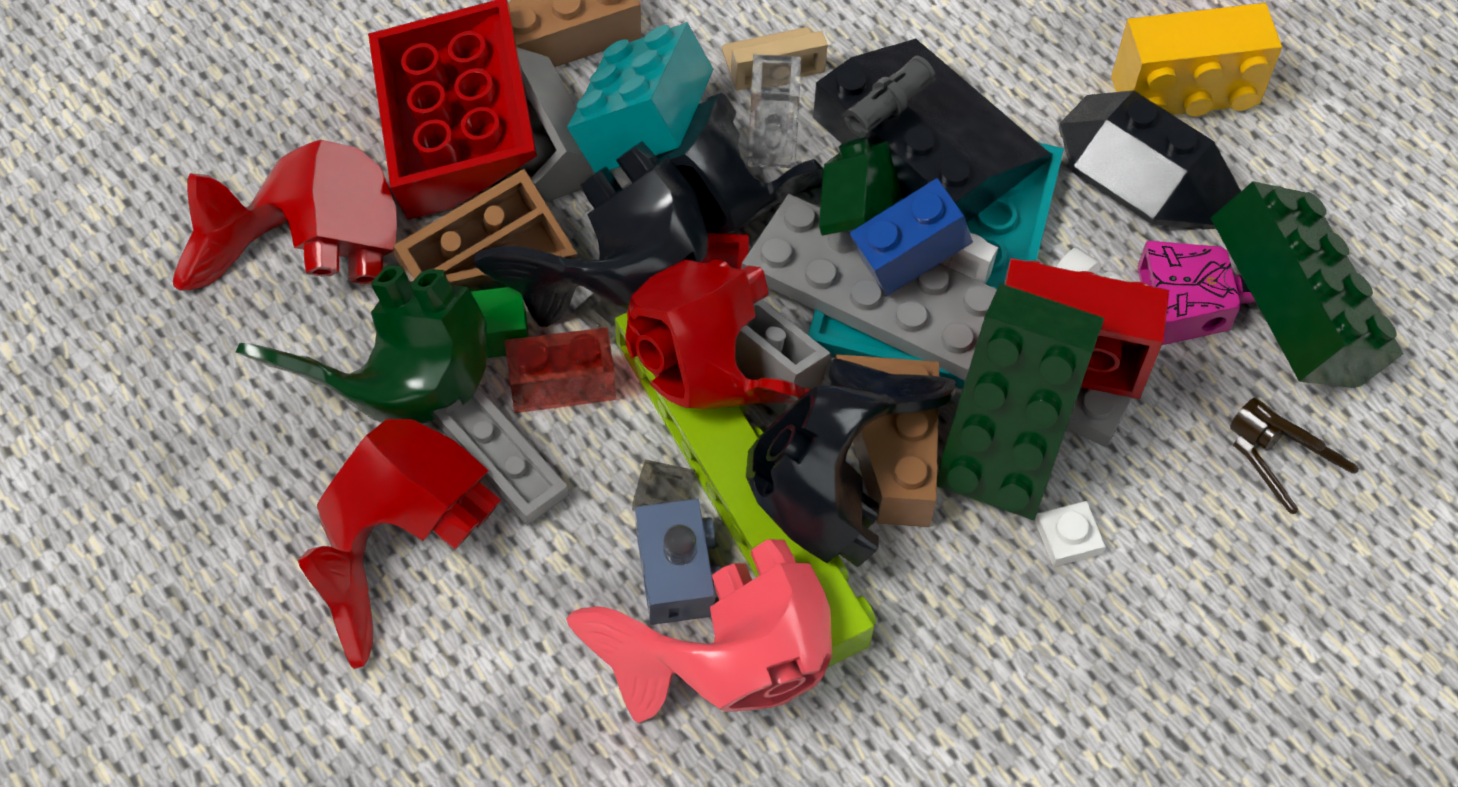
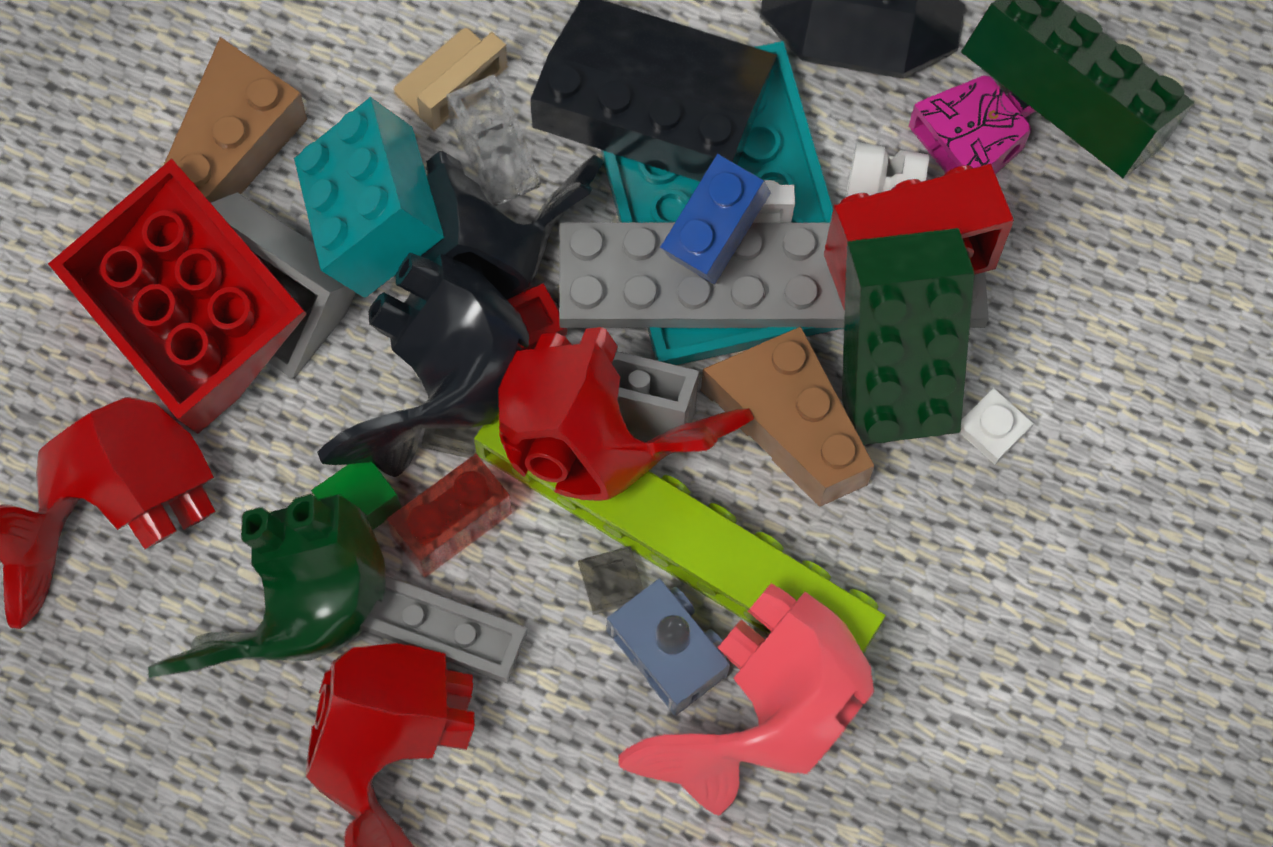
camera: 30 degrees left, 10 degrees up
medium nougat wedge [393,169,577,287] -> none
black hips [746,358,956,567] -> none
dark green slope [819,138,903,236] -> none
dark grey pin [844,56,936,138] -> none
dark brown plant [1230,397,1359,514] -> none

